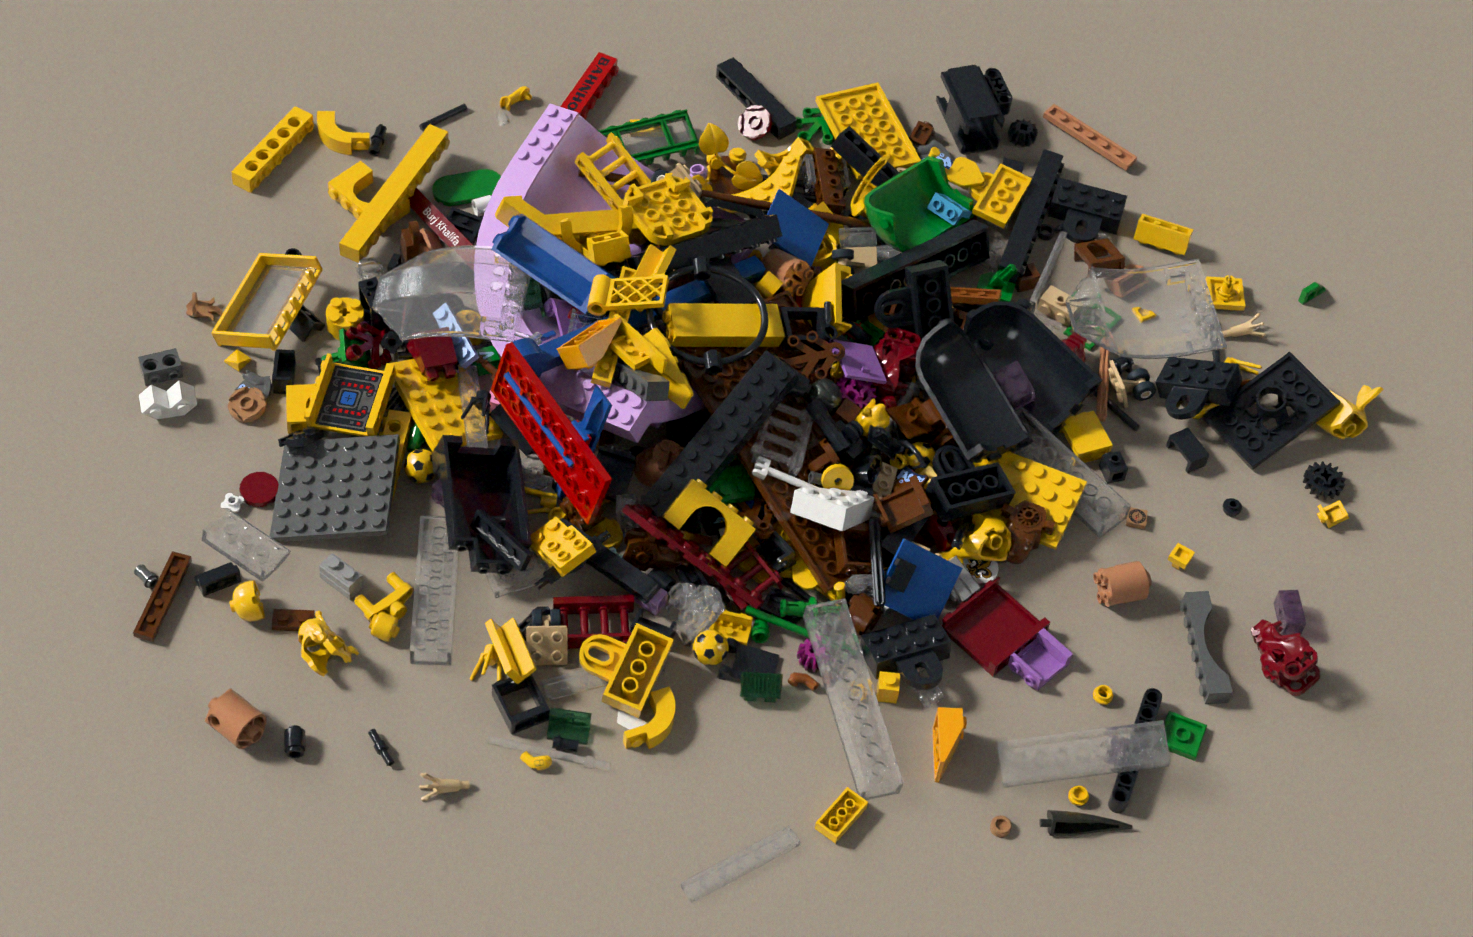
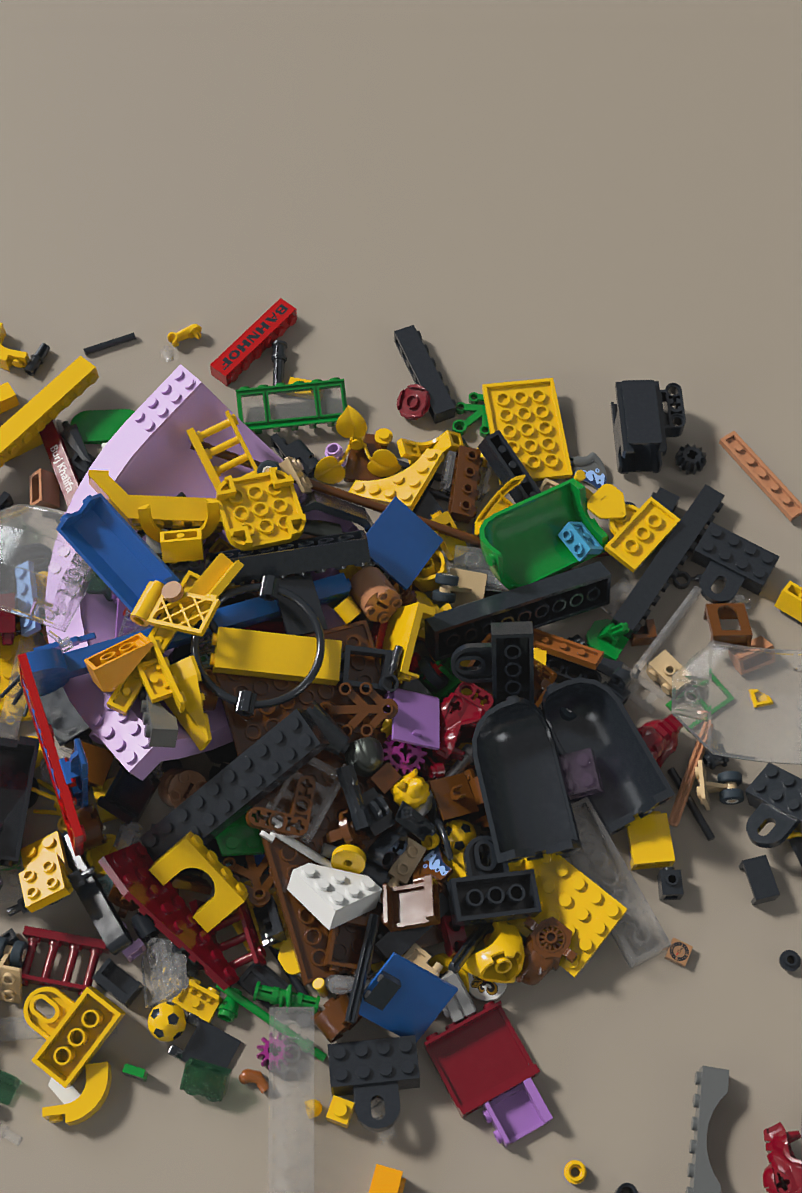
camera: 20 degrees right, 10 degrees up
reddish brown piece [400,221,421,279] -> none
reddish brown bracket [909,121,935,146] -> none
nougat cylinder [1093,561,1152,607] -> none
yellow tile [1167,543,1195,570] -> none
none -> black bar [60,421,92,463]
none -> green tile [122,1063,148,1082]
none -> tile [161,581,184,602]
none -> reddish brown beam [246,776,316,838]
none -> black pin [271,340,287,386]

